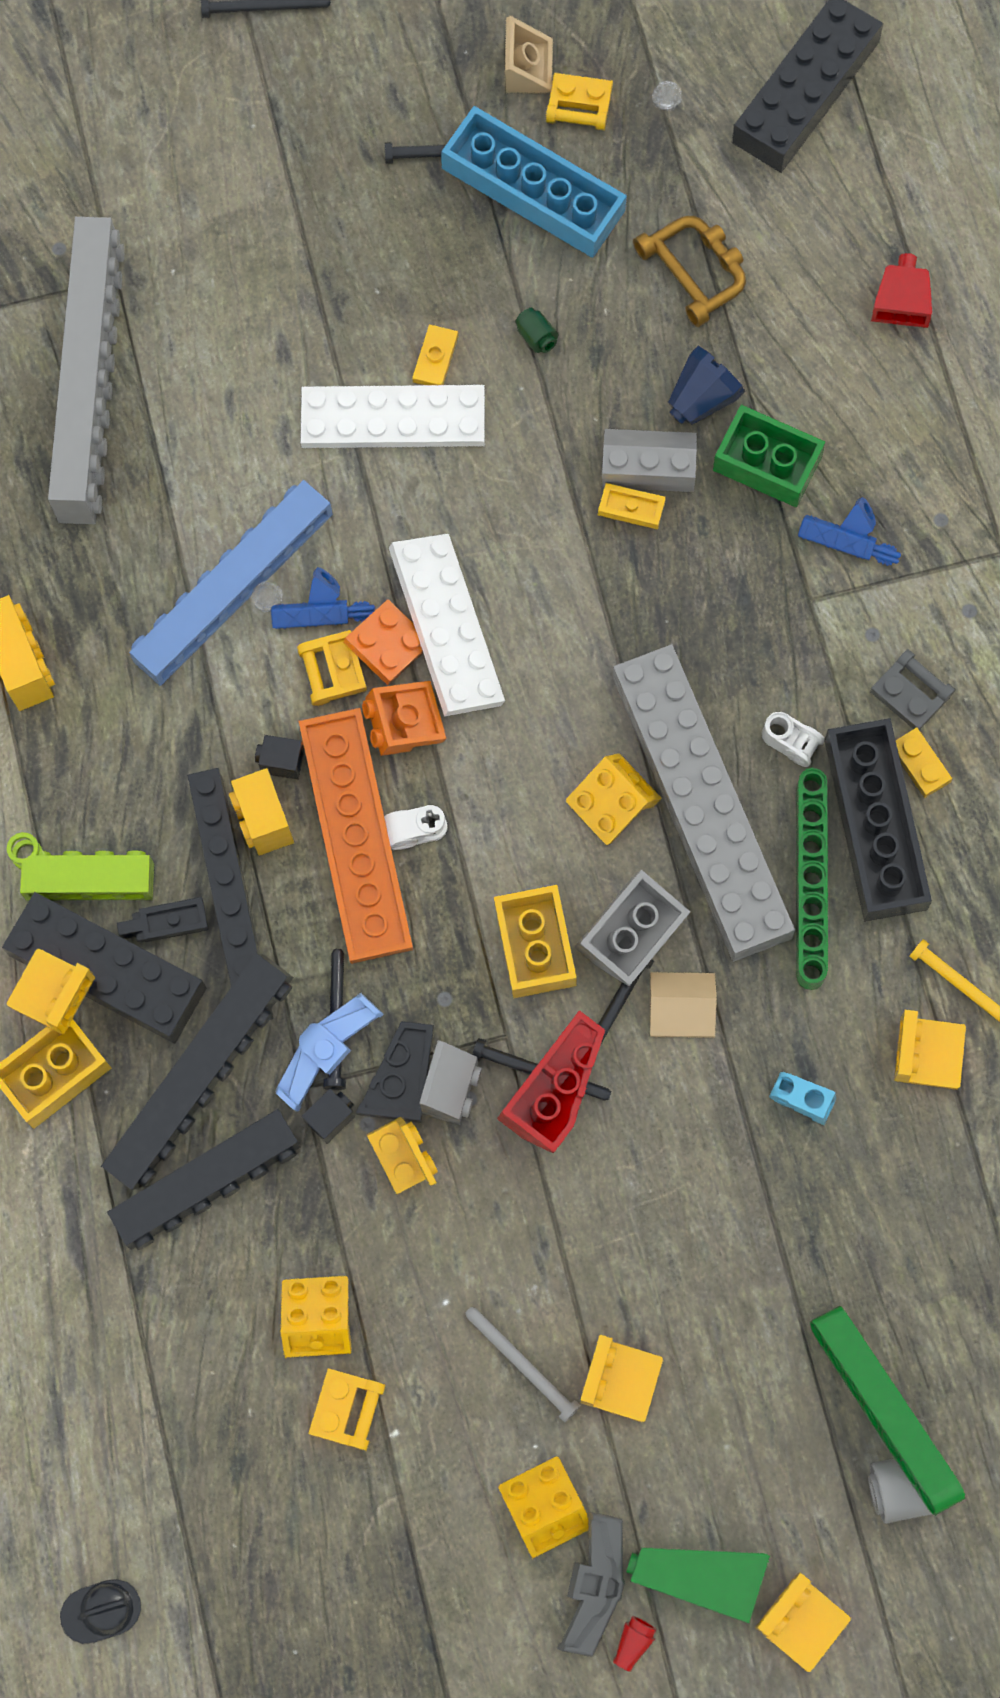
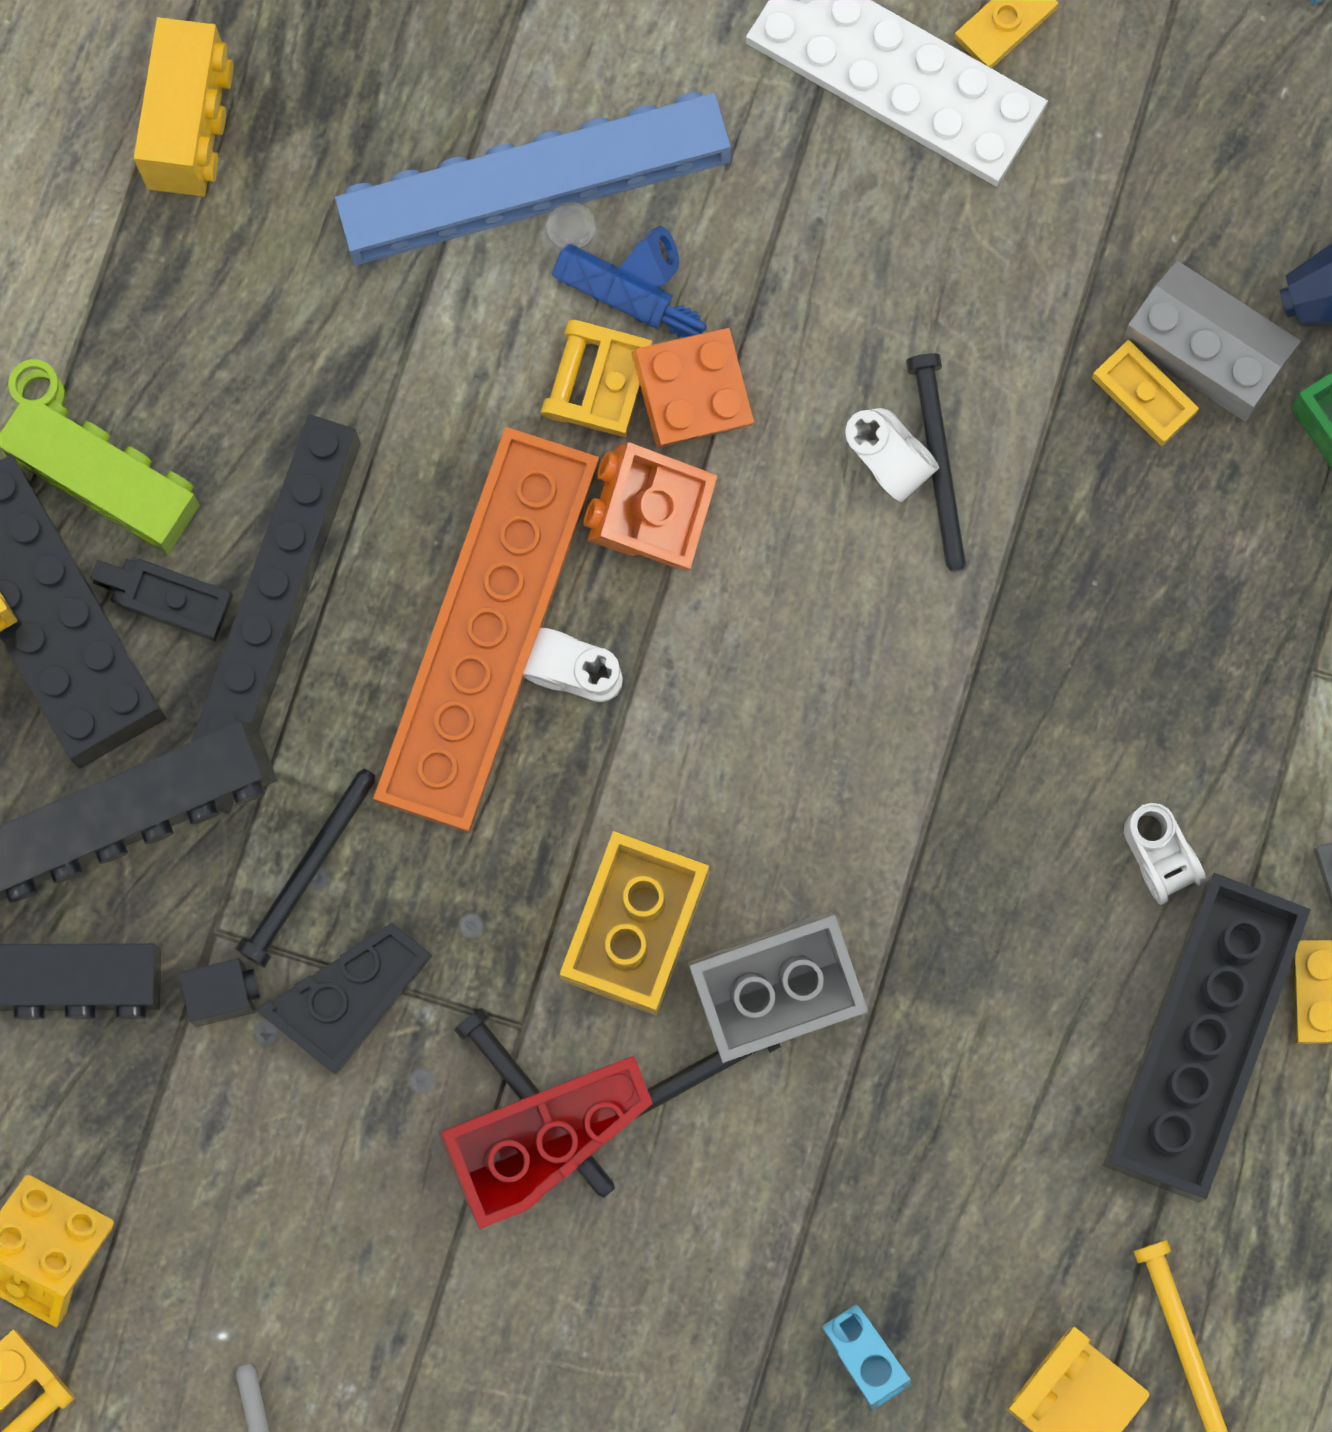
camera: 30 degrees right, 5 degrees up
yellow brick [229,768,294,856] -> none
black brick [255,735,305,780] -> none
light blue plate [275,993,384,1112] -> none
yellow bracket [366,1117,438,1194] -> none
white plate [389,533,505,717] -> none
light grey slope [419,1040,482,1125] -> none
dark green brick [515,307,558,353] -> none
yellow bracket [566,753,662,845] -> none
light grey brick [613,644,795,962] -> none
tan slope [650,972,717,1038] -> none
green beam [796,768,828,990] -> none
none -> white piece [845,408,939,502]
none -> black bar [906,353,966,572]

